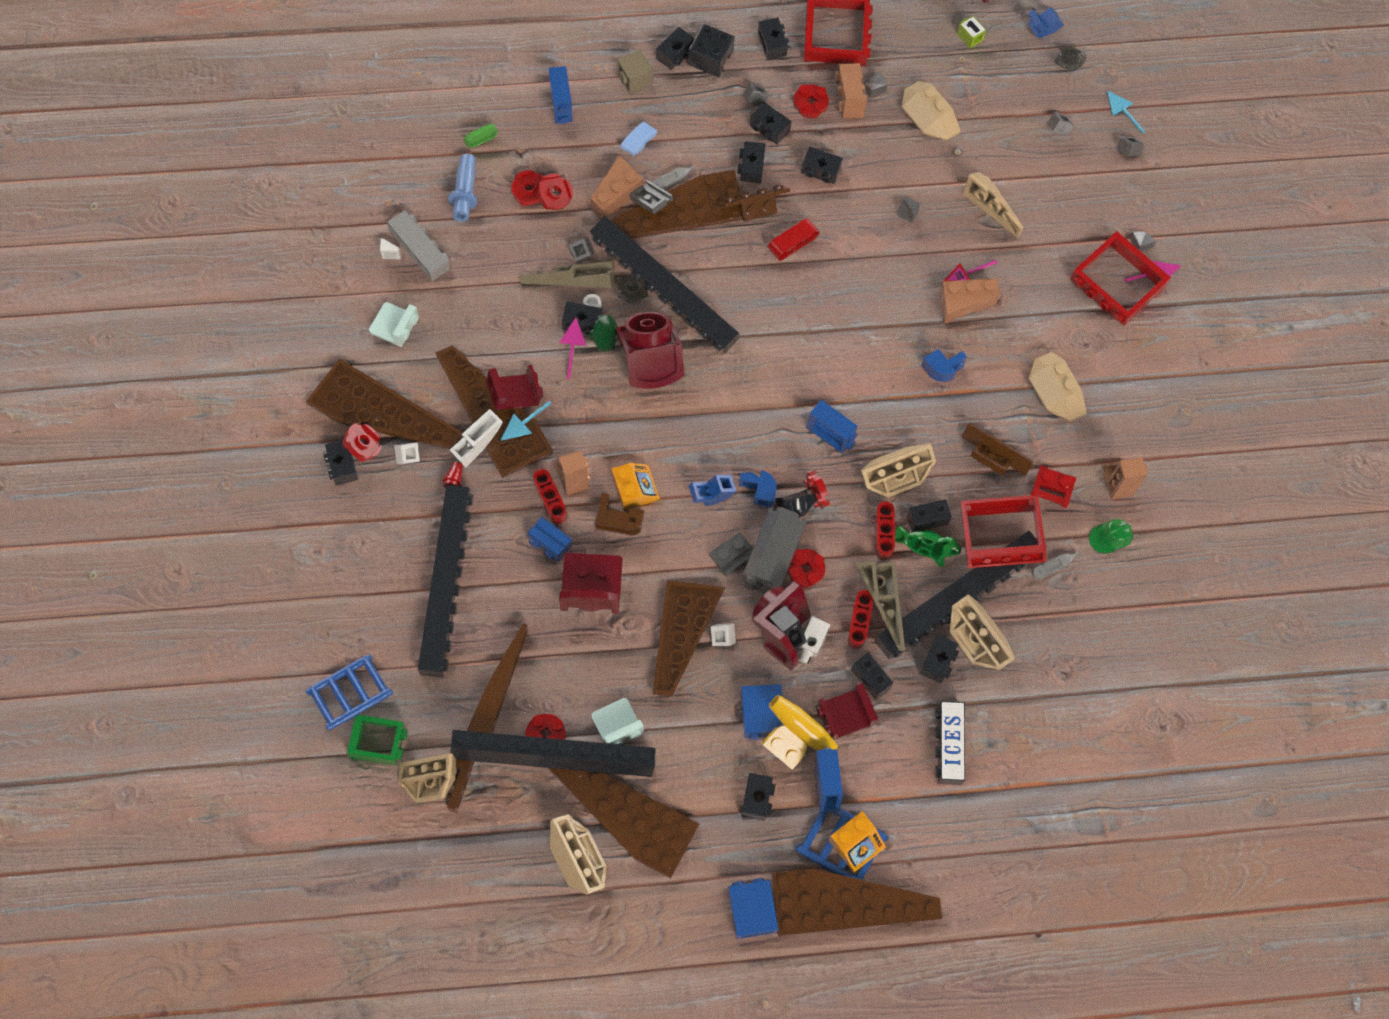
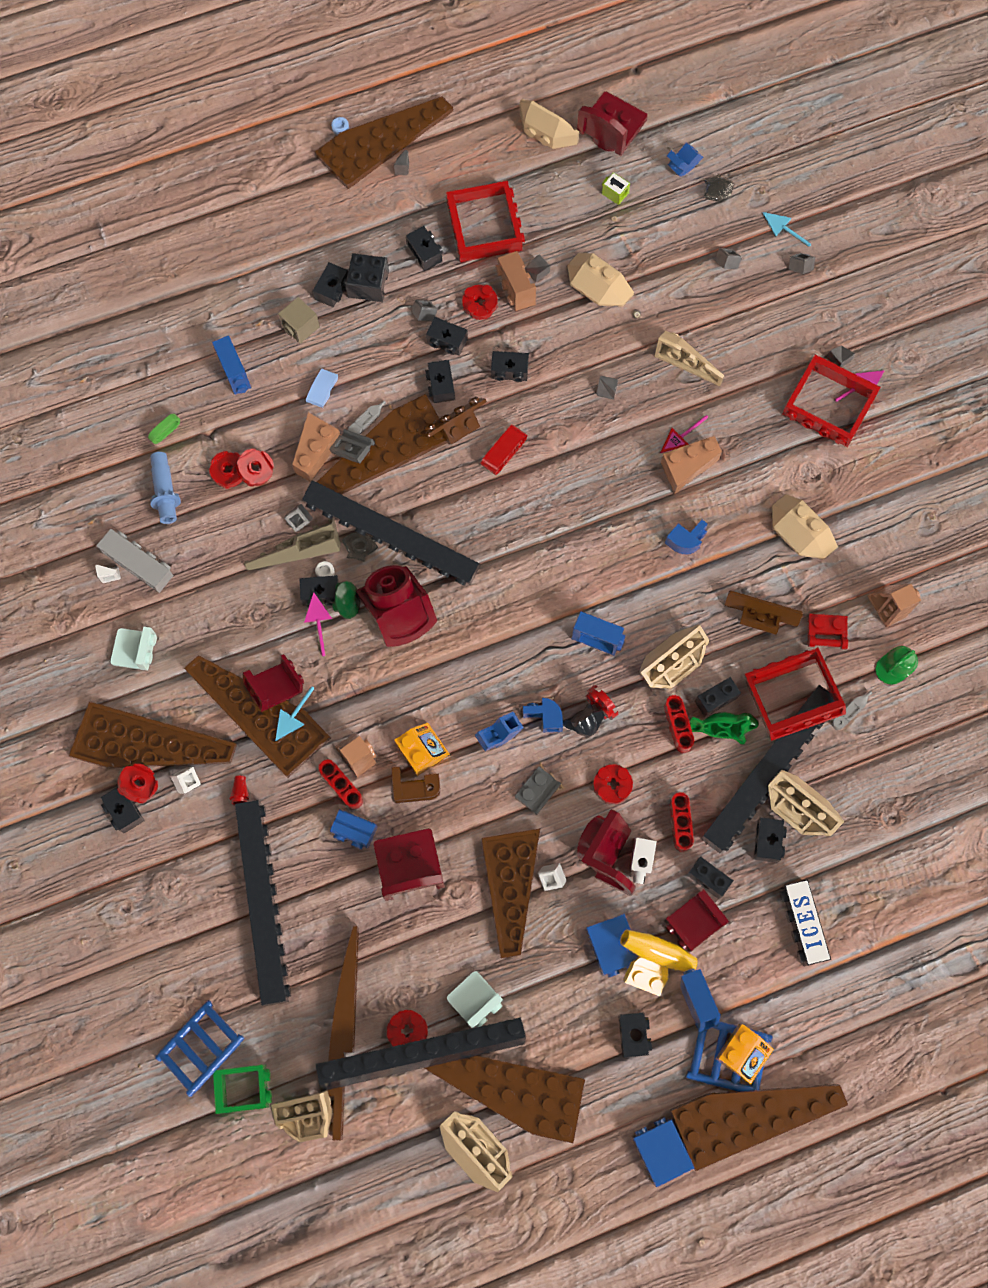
camera: 10 degrees left, 5 degrees up
white slope [450,409,503,468] -> none
dark grey brick [742,507,806,594] -> none
black brick [769,606,807,650] -> none
dark tan wedge [857,561,905,651] -> none

